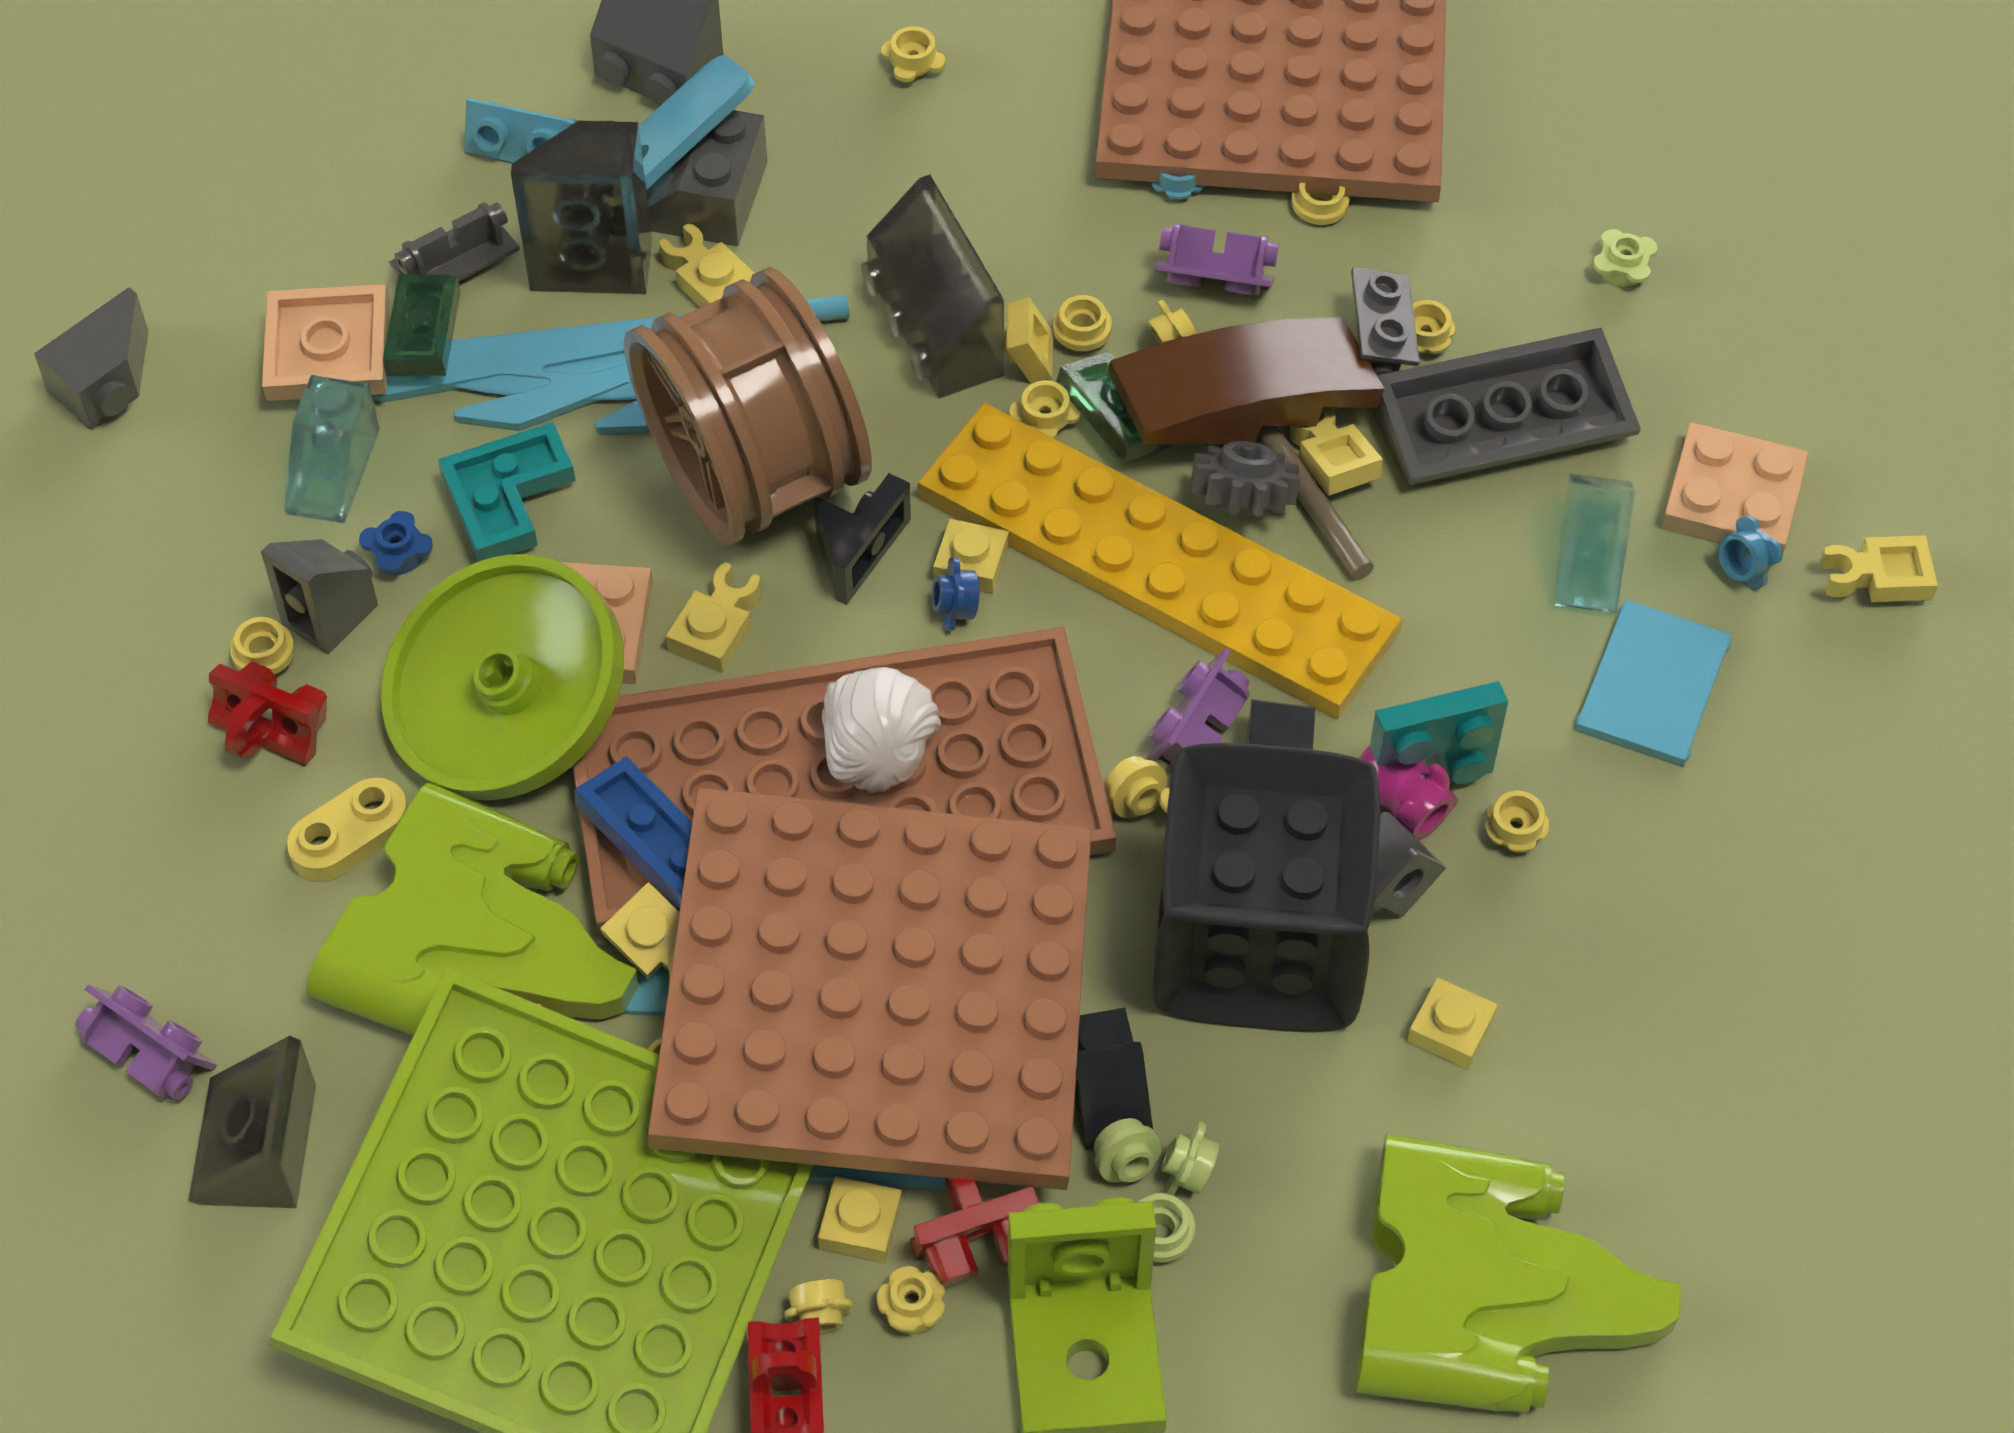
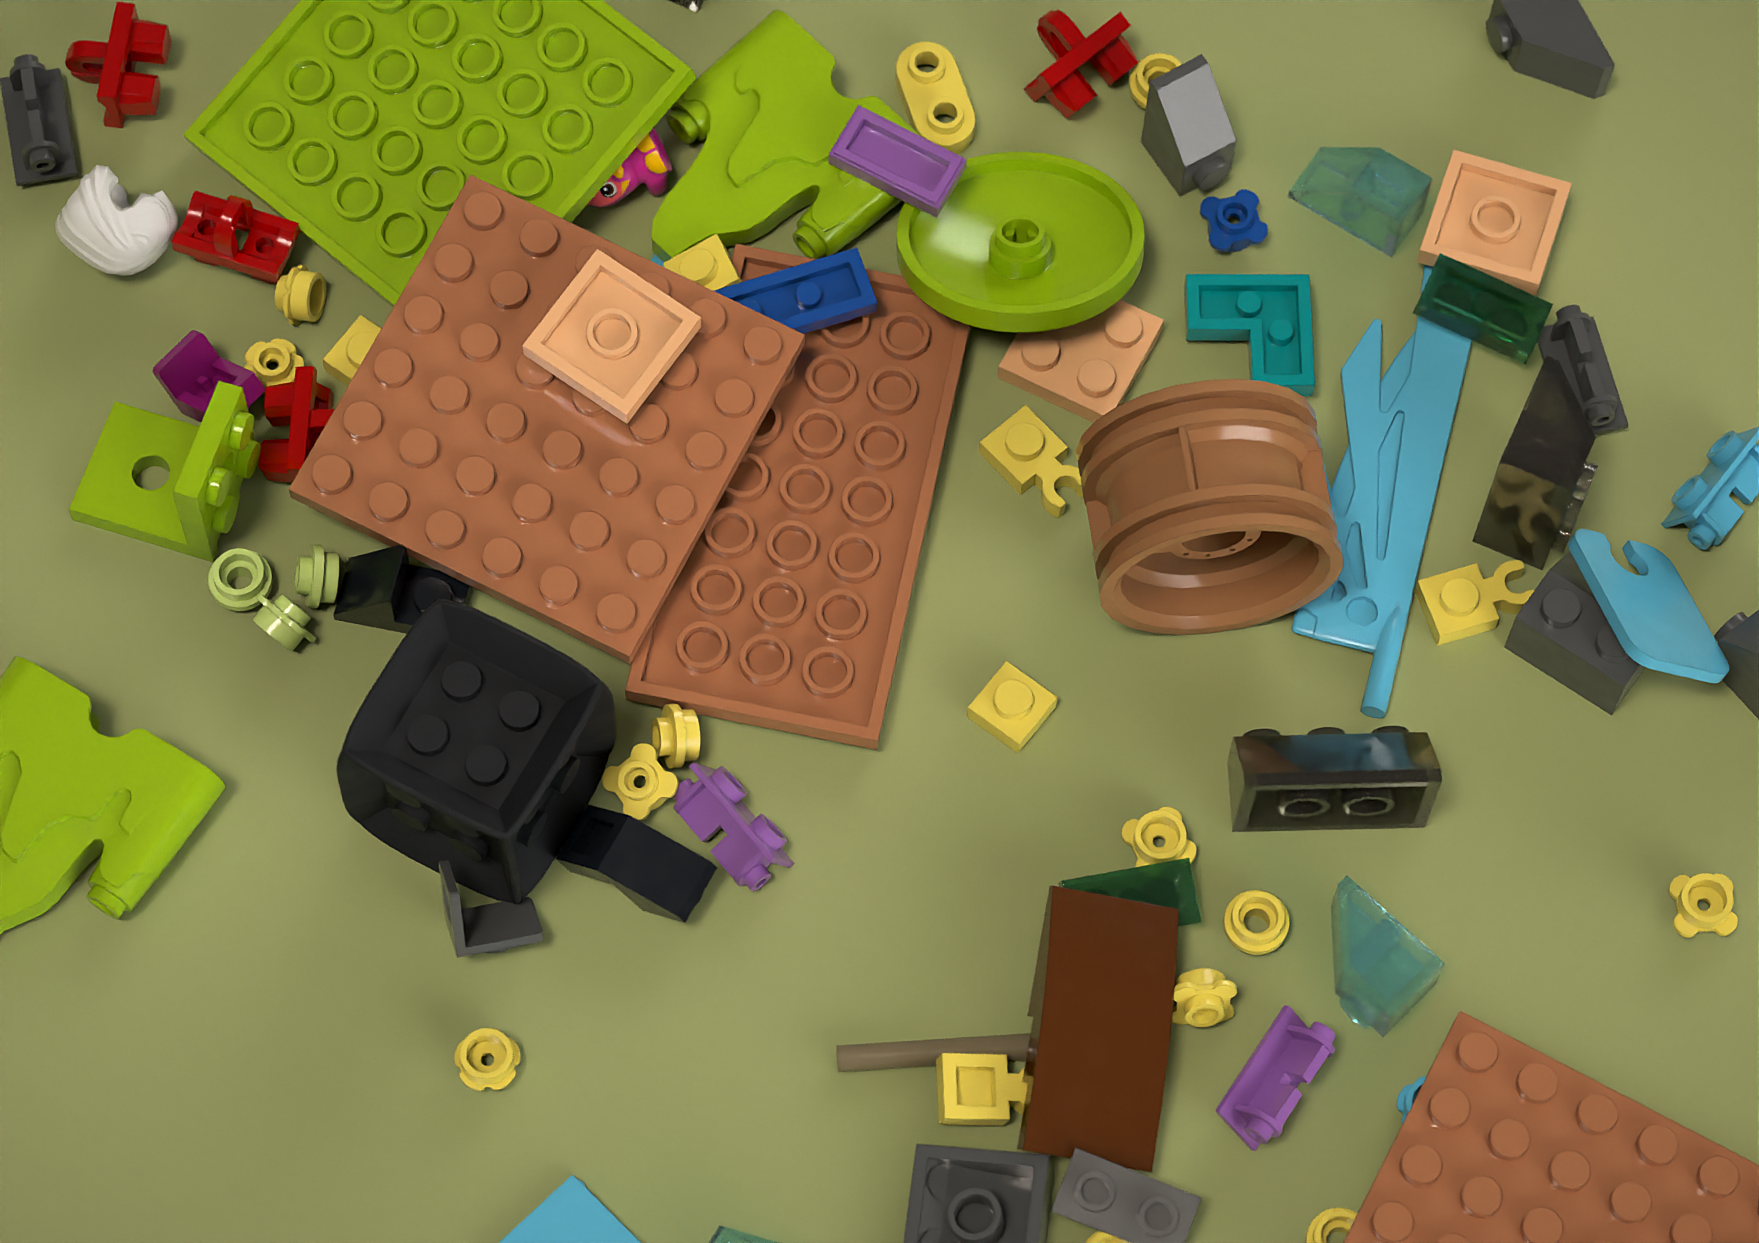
camera: 110 degrees right, 10 degrees up
black slope [814,473,911,605] -> none
white hair [822,667,941,793] -> none
yellow plate [918,403,1402,720] -> none
blue plate [932,557,980,631] -> none
light yellow plate [1001,297,1053,384] -> none
dark grey gear [1191,441,1301,518] -> none
dark pink animal [1359,745,1459,839] -> none
teal plate [1370,681,1508,784] -> none
light yellow plate [1407,977,1498,1070] -> none
none -> magenta bracket [153,330,266,422]
none -> light nougat plate [522,249,701,424]
none -> medium lavender tile [829,105,967,218]
none -> clear light blue slope [1331,875,1445,1037]

